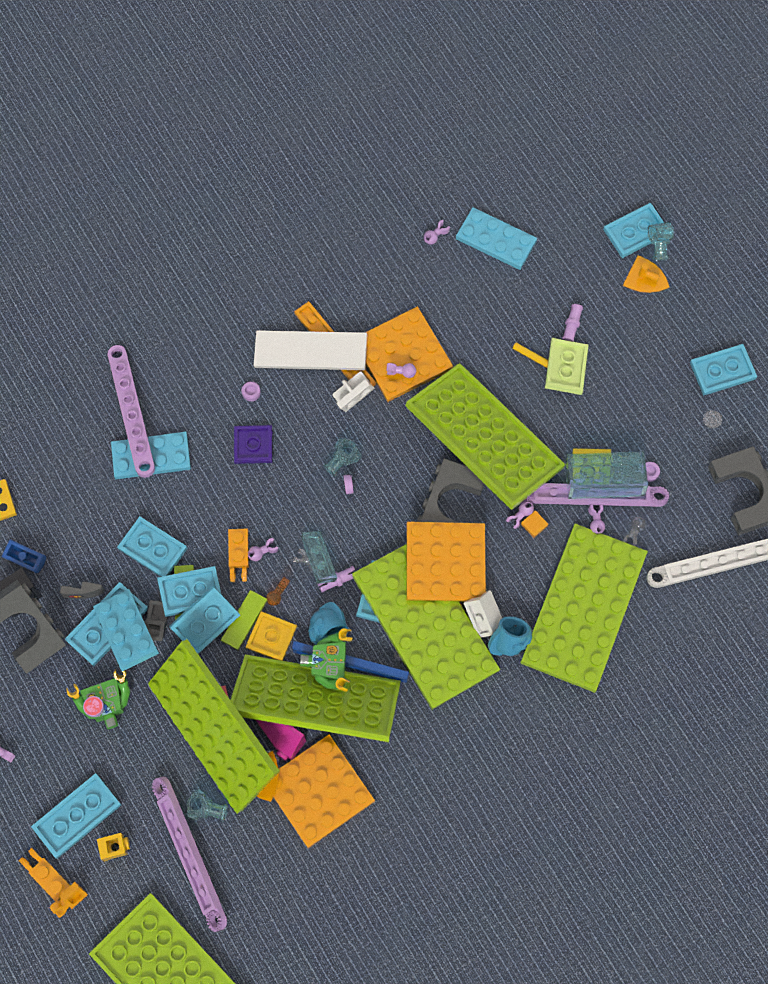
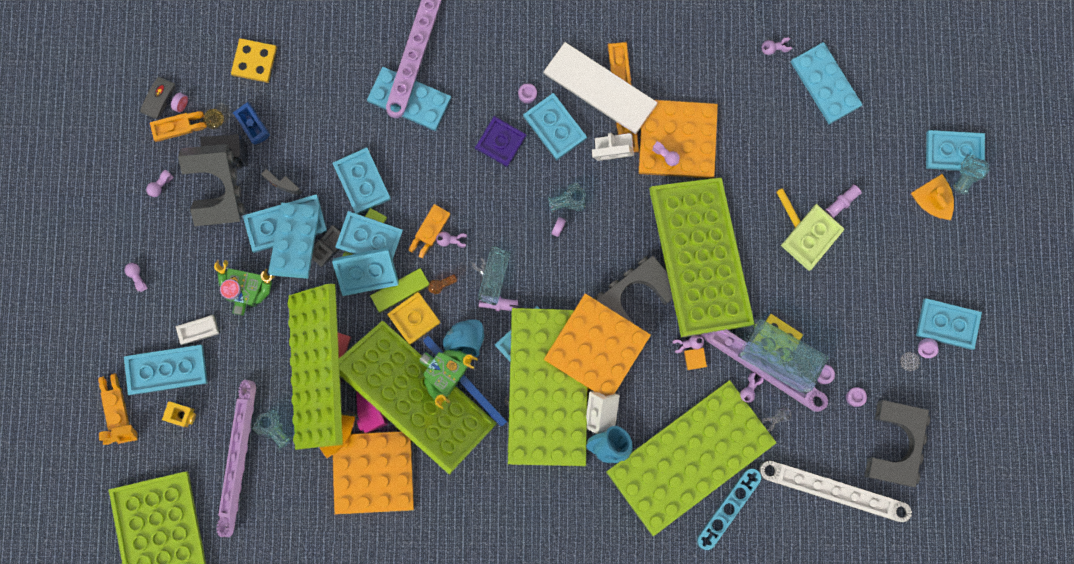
camera: 25 degrees right, 10 degrees up
none -> white tile [176,315,219,345]
none -> medium azure plate [523,93,587,161]
none -> medium azure beam [697,469,761,550]
none -> lavender tile [846,387,867,407]
none -> lavender tile [918,338,938,358]

